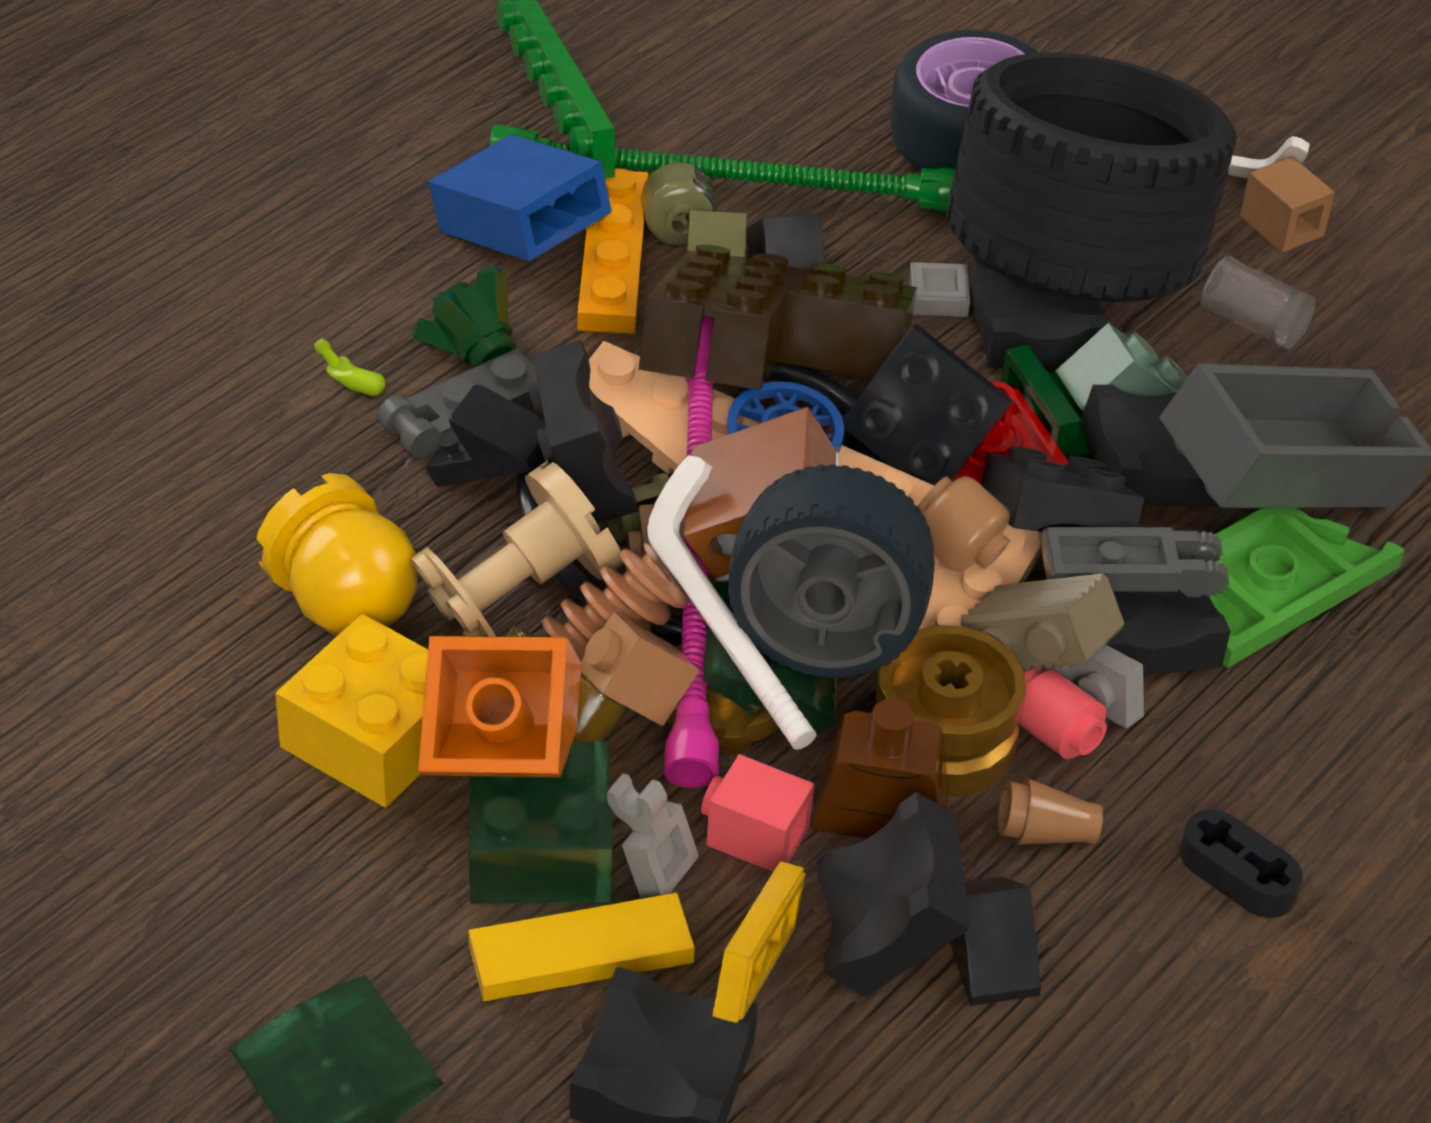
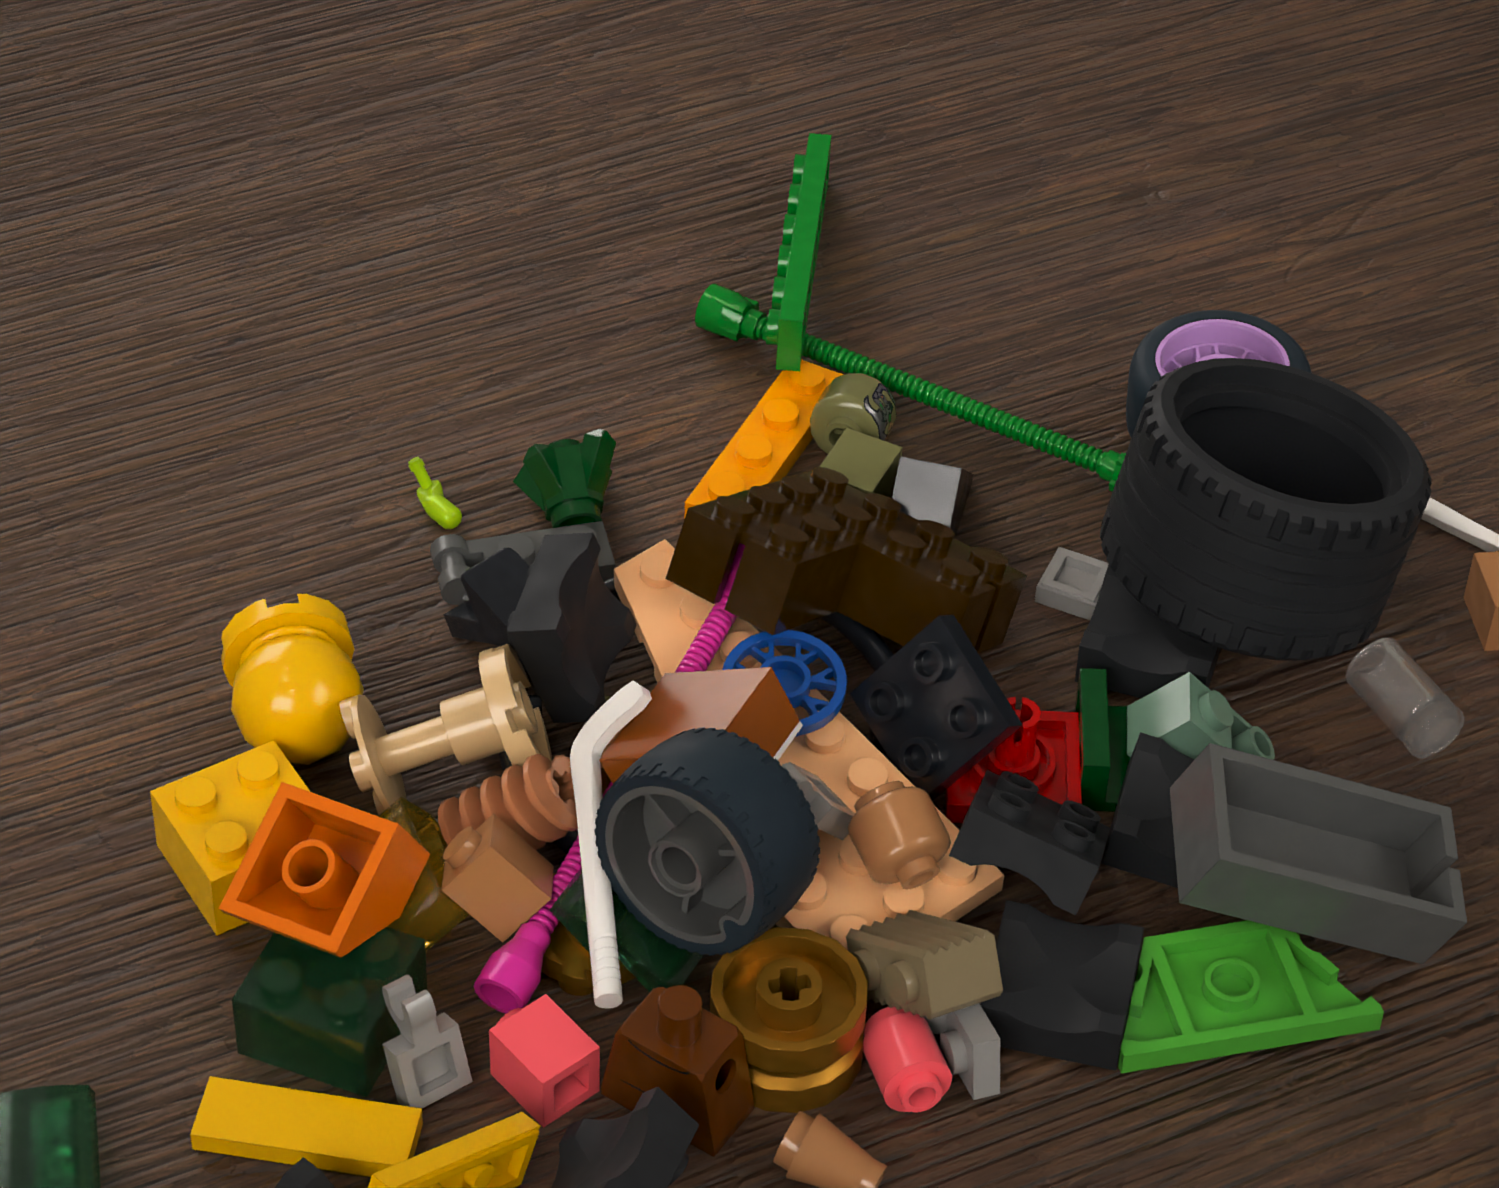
camera: 25 degrees right, 0 degrees up
blue brick [428,134,612,262] -> none
dark grey hinge [1041,527,1230,597] -> none

